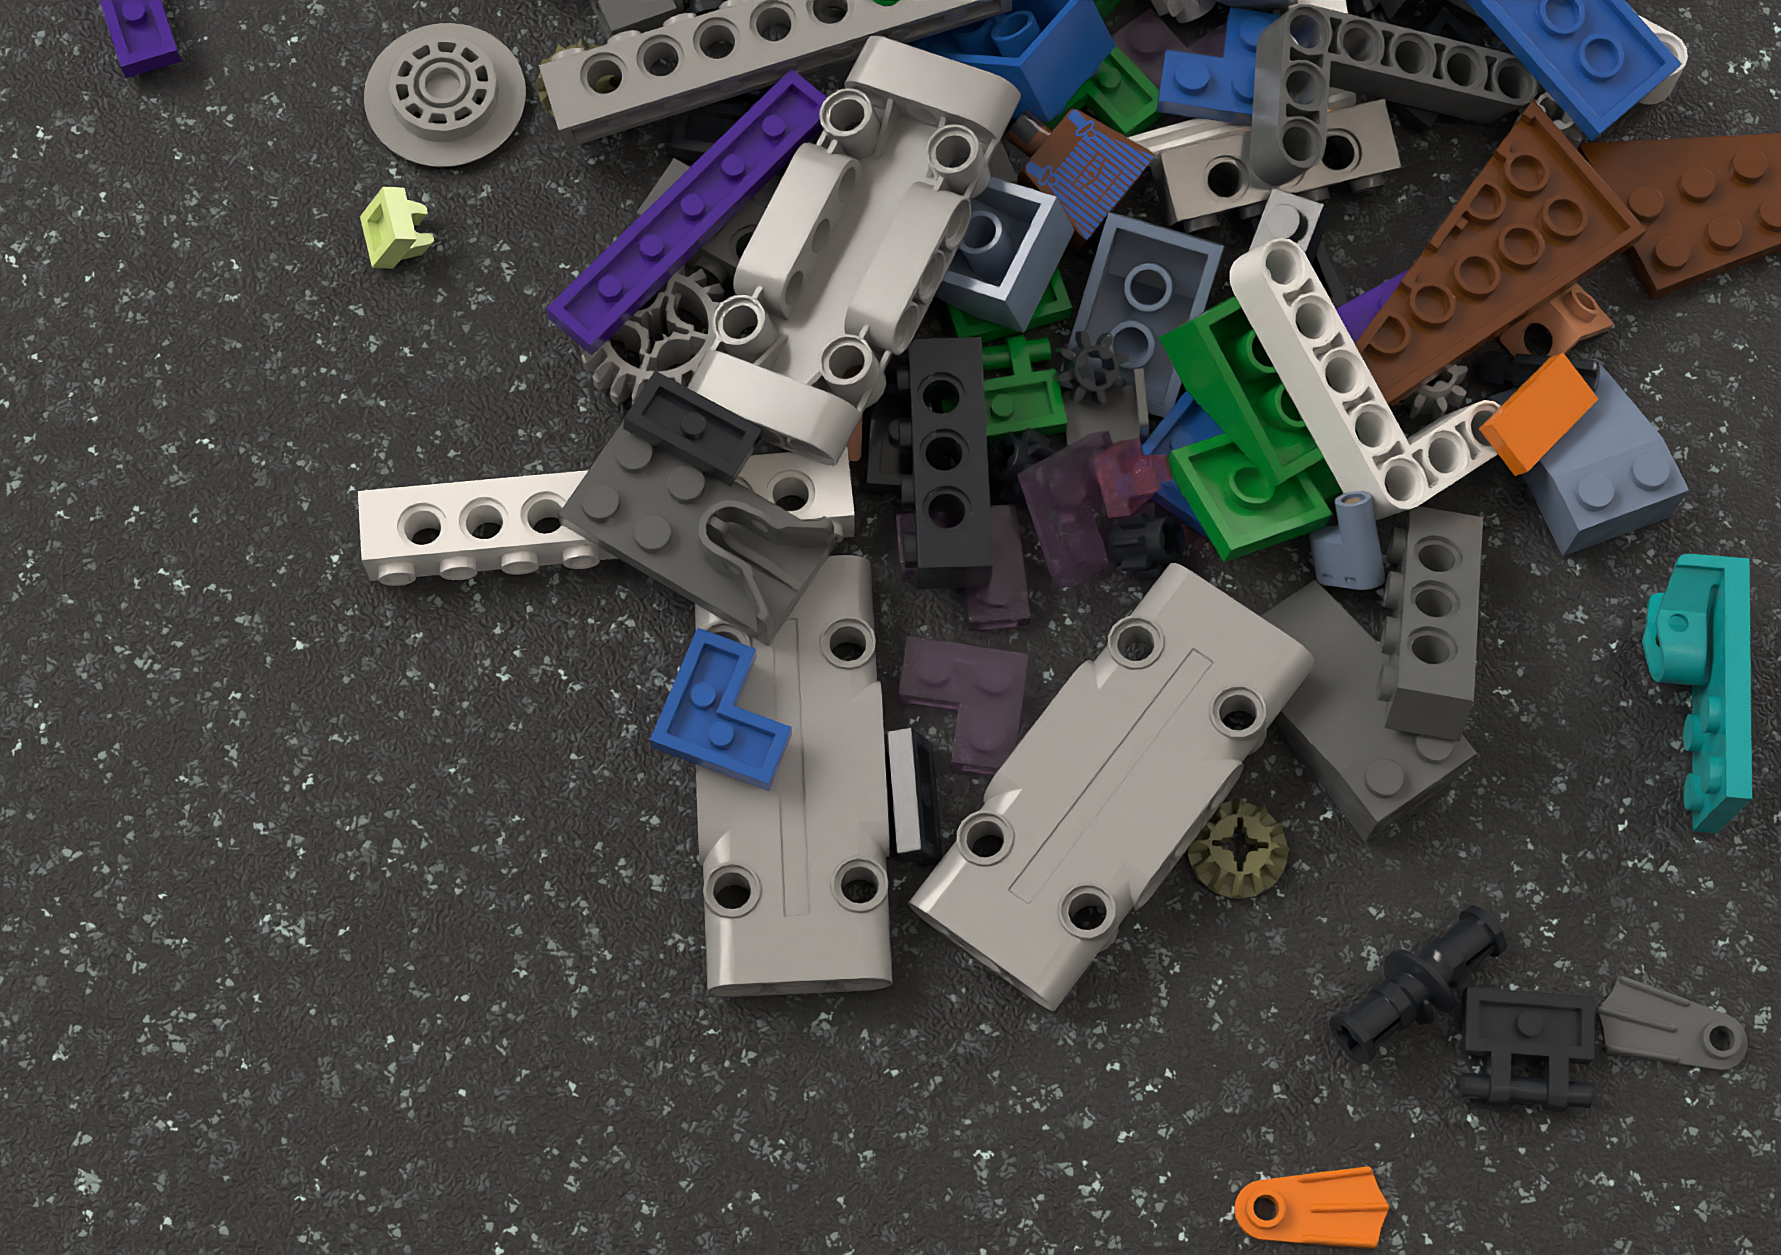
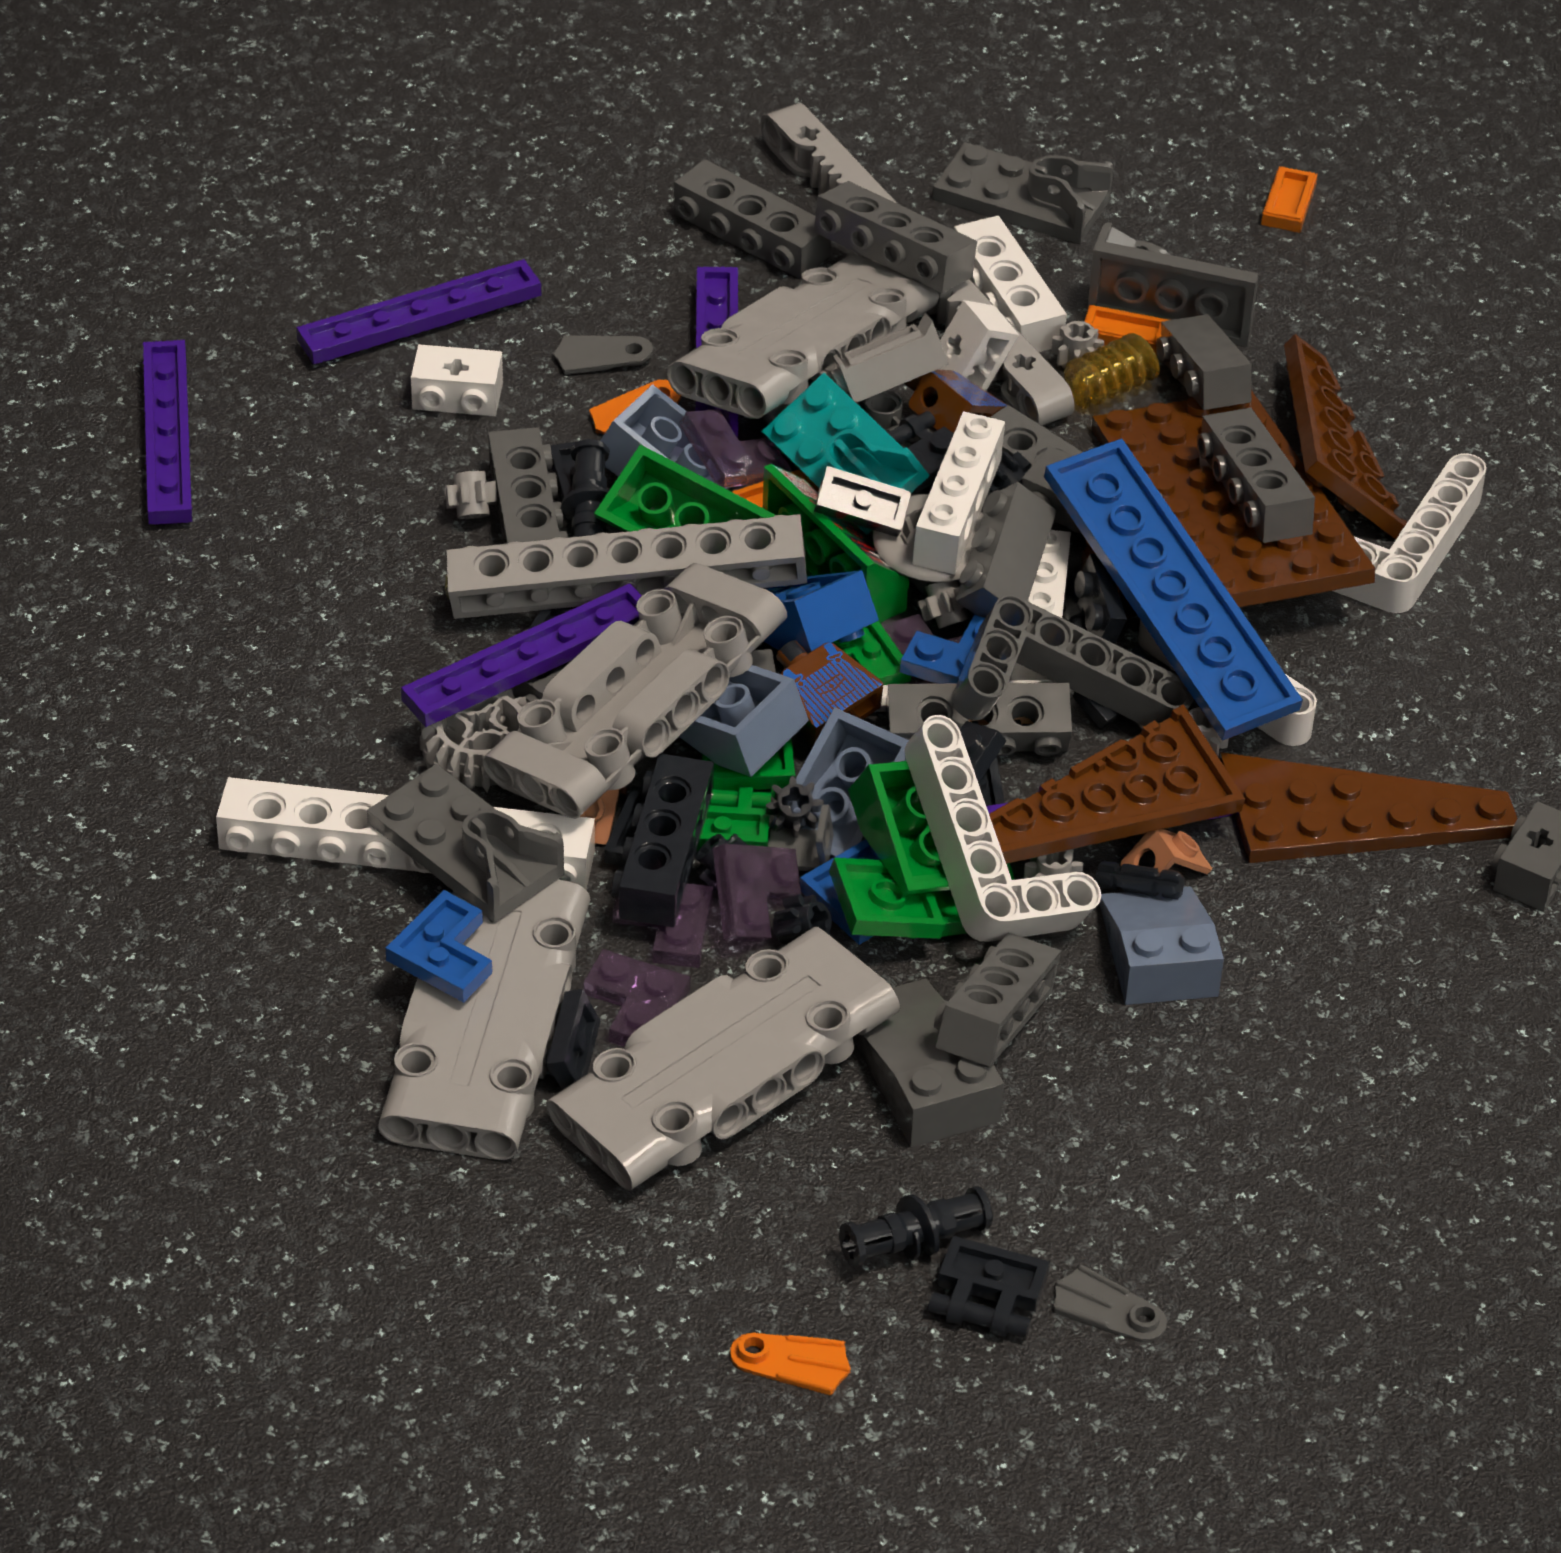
camera: 15 degrees right, 25 degrees down
yellowish green tile [360,187,434,269] -> none
light grey wheel [364,23,526,167] -> none
black plate [623,371,763,487] -> none
clear pink tile [1094,438,1172,518] -> none
olive gear [1188,798,1289,899] -> none
sand blue piece [1309,491,1385,590] -> none
orange tile [1479,352,1598,476] -> none
teal plate [1642,554,1752,833] -> none

